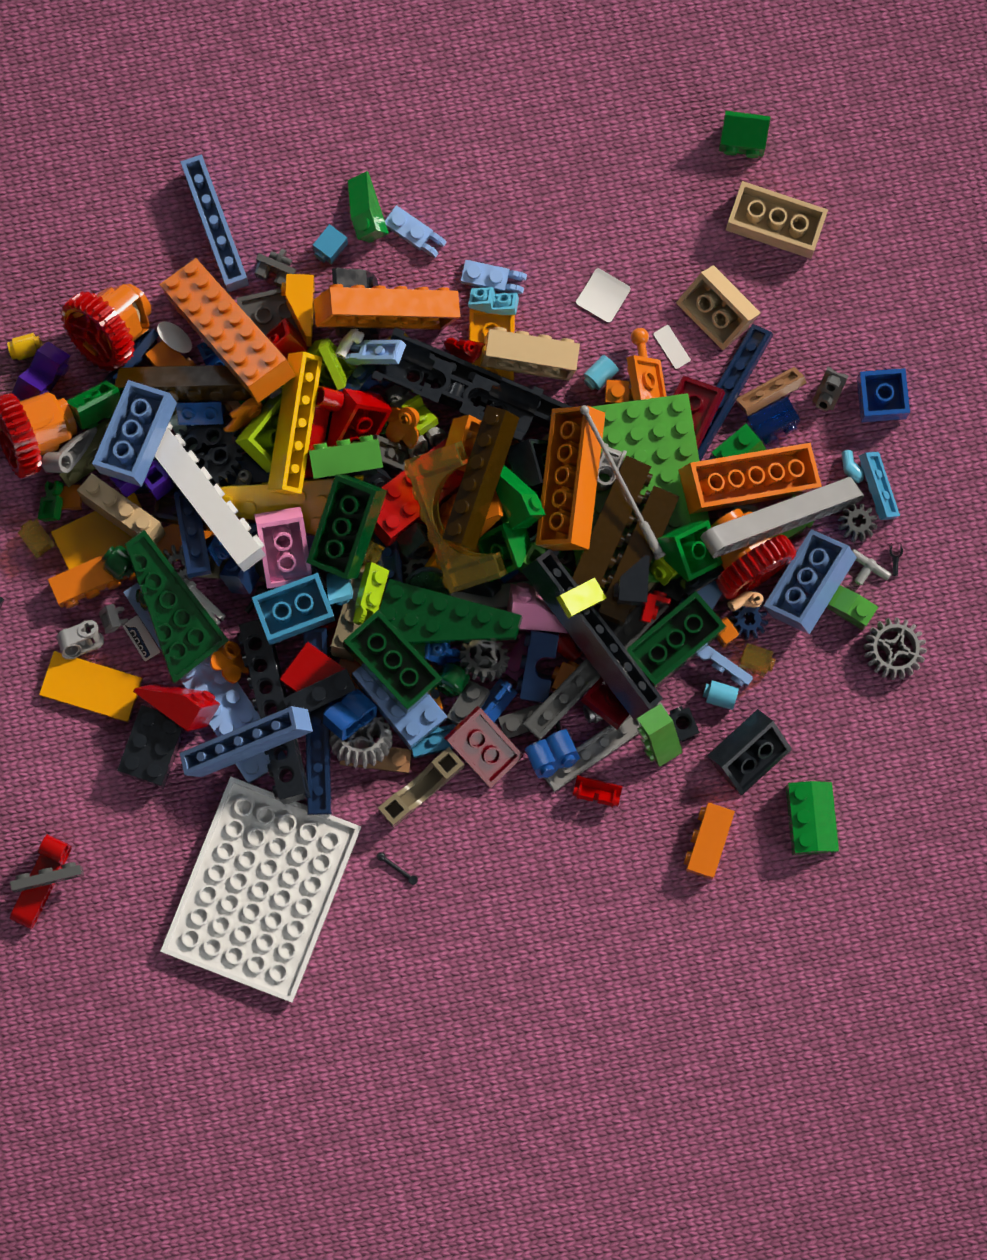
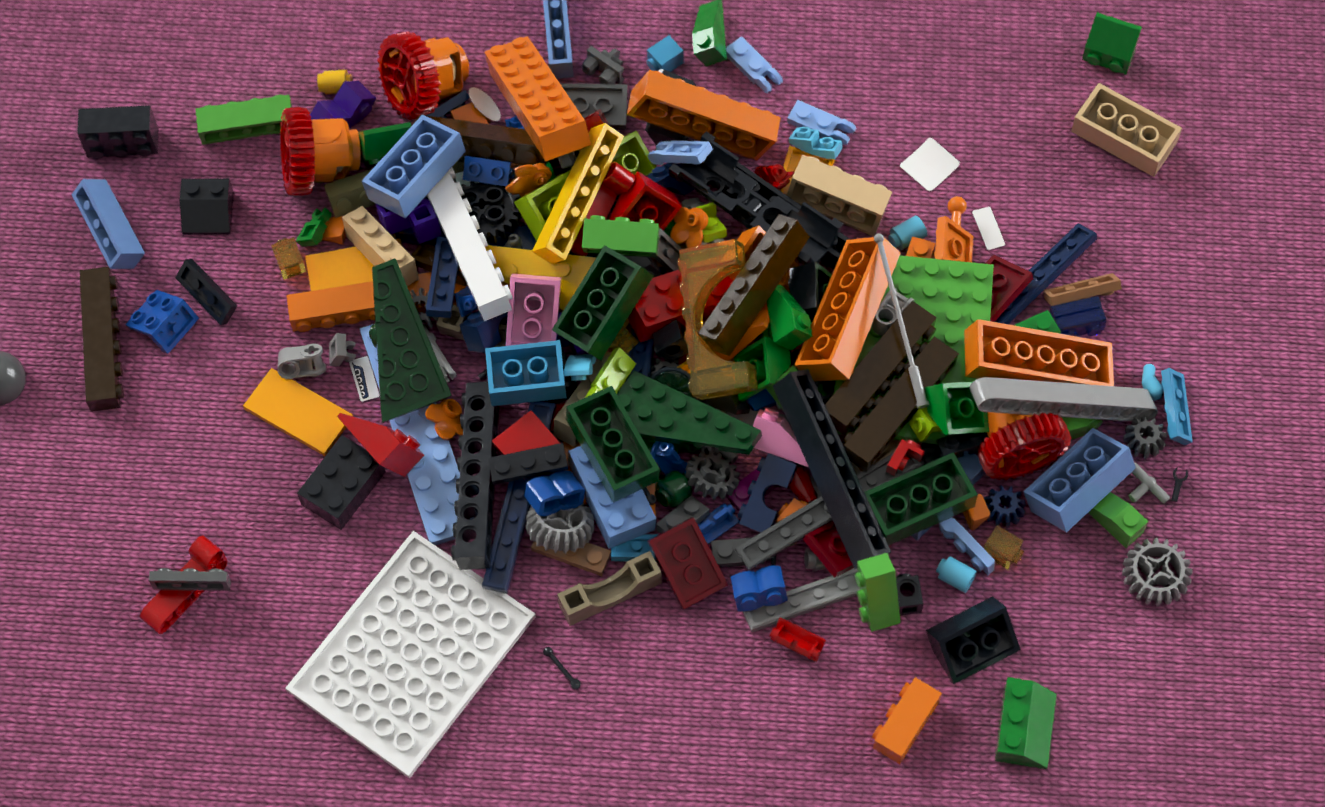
camera: 20 degrees right, 15 degrees down
light grey piece [42,427,98,473] -> none
dark green head [101,545,134,580] -> none
medium blue brick [180,706,313,777] -> none
light orange slope [281,274,315,347] -> none
lime tile [318,338,347,390] -> none
white arm [335,329,364,359] -> none
neon yellow tile [557,578,606,618] -> none
black slope [613,555,650,606] -> none
tan slope [676,265,761,350] -> none
light nougat arm [728,591,763,612] -> none
dark grey hips [812,367,849,411] -> none
blue brick [856,368,910,423] -> none

